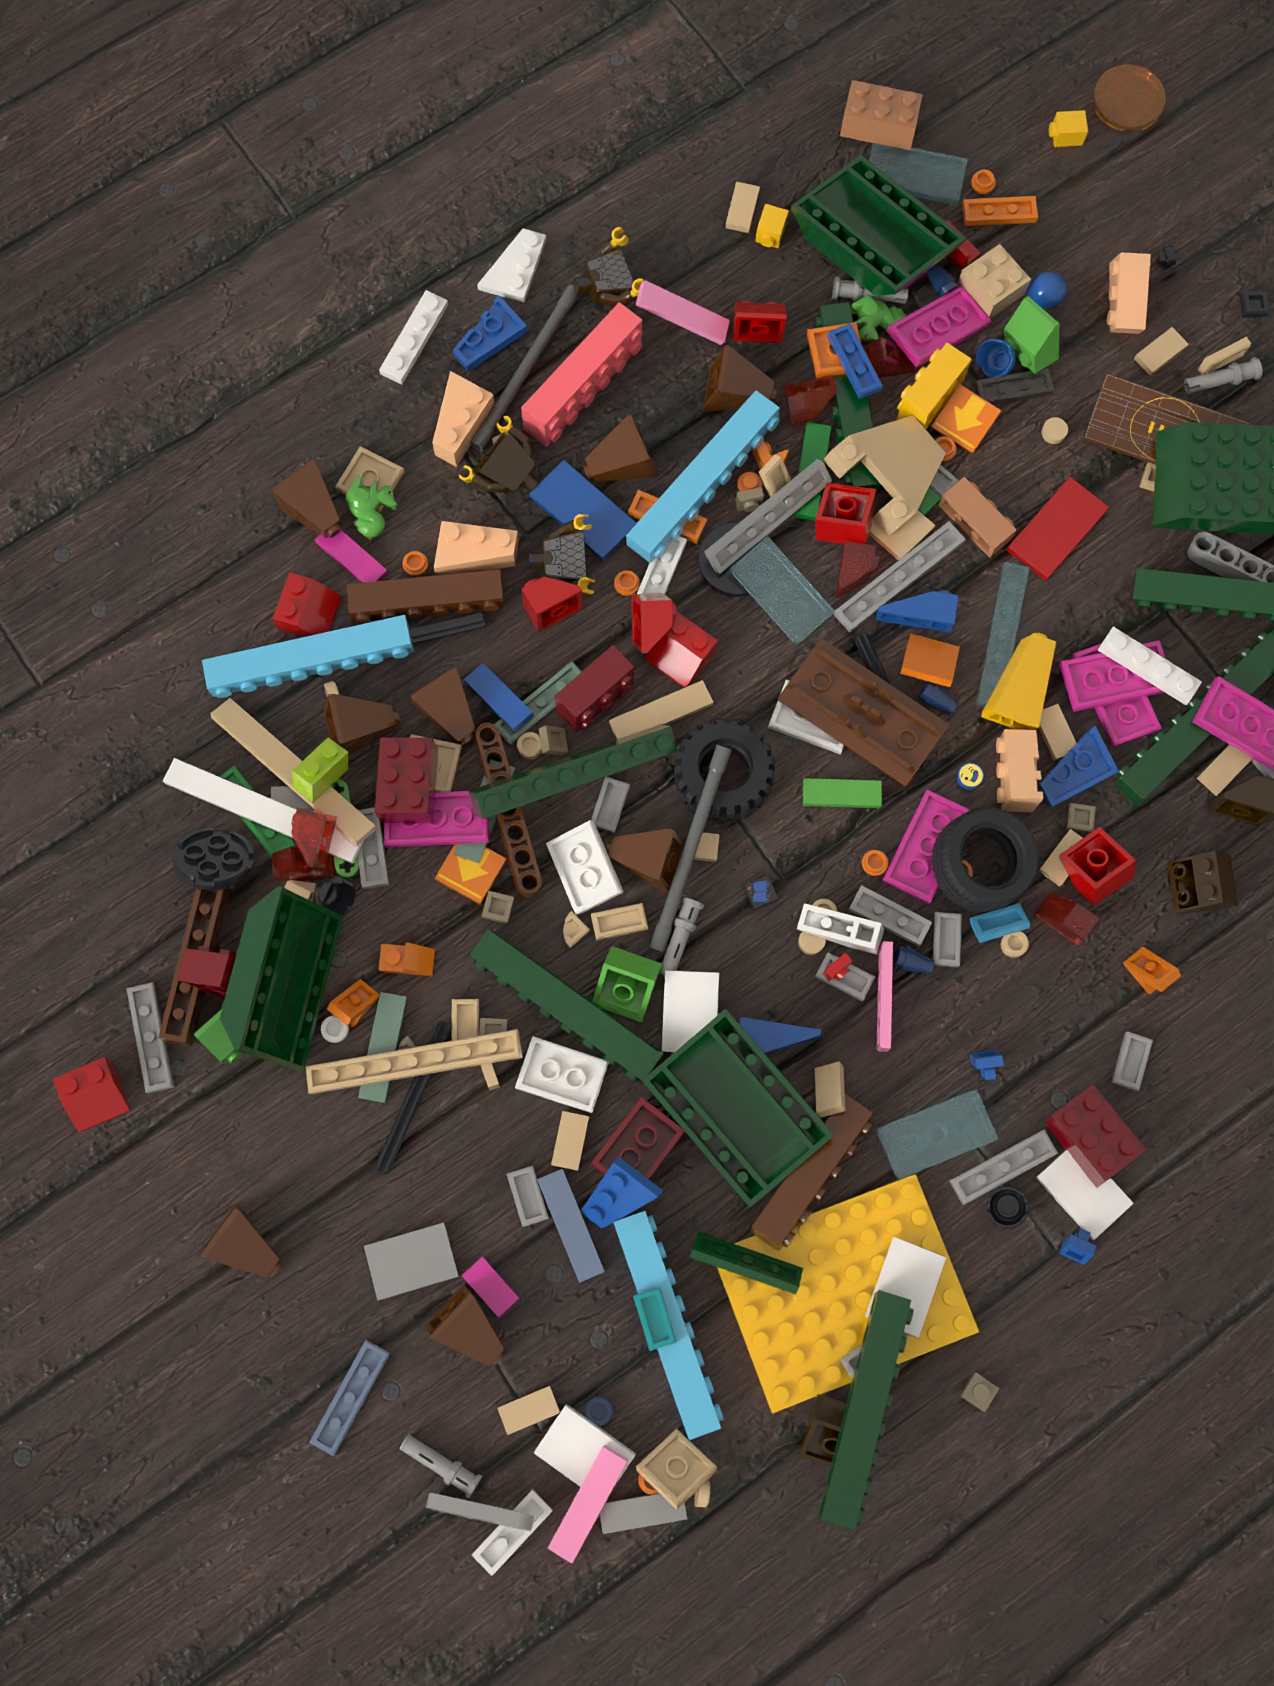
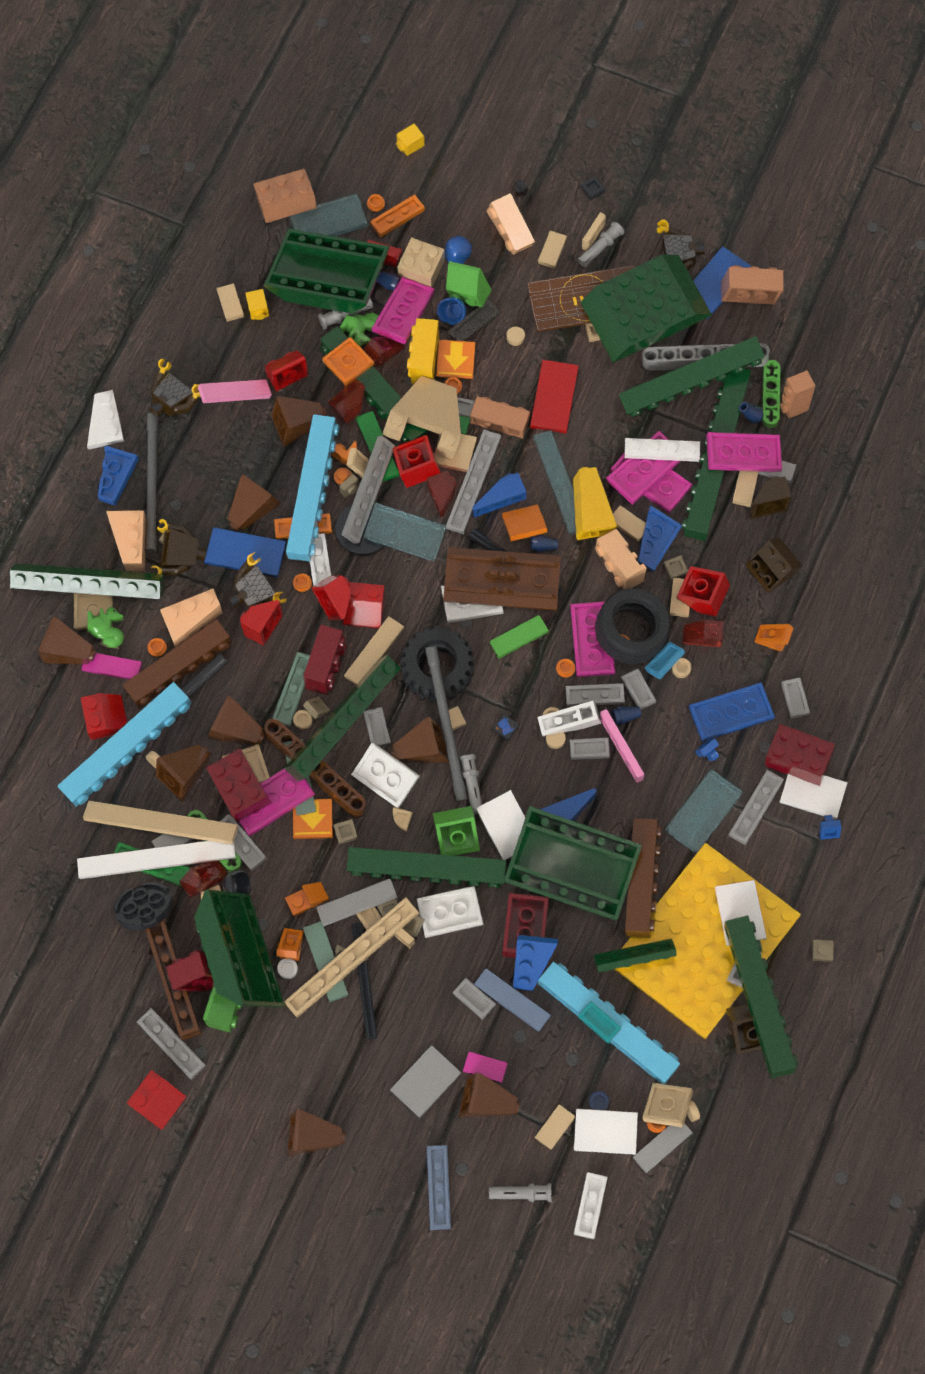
camera: 25 degrees left, 5 degrees down
clear red slope [291,807,337,868] -> none
lime brick [292,738,348,802] -> none
white plate [379,290,448,384] -> none
light grey beam [426,1493,535,1531] -> none
blue tile [464,663,534,733] -> none
coral brick [521,302,643,447] -> none
bright pink tile [548,1445,628,1563] -> none
tan tile [551,1111,589,1171] -> none
tan tile [591,903,648,941] -> none
tan tile [815,1061,845,1118] -> none
red plate [822,953,852,982] -> none
blue tile [827,323,883,399] -> none
tile [957,763,984,790] -> none
black hair [987,1186,1029,1229] -> none
clear orange tile [1093,64,1166,131] -> none
none -> brick [10,563,164,599]
none -> light grey tile [316,879,397,927]
none -> dark tan plate [402,915,425,937]
none -> blue tile [689,682,775,742]

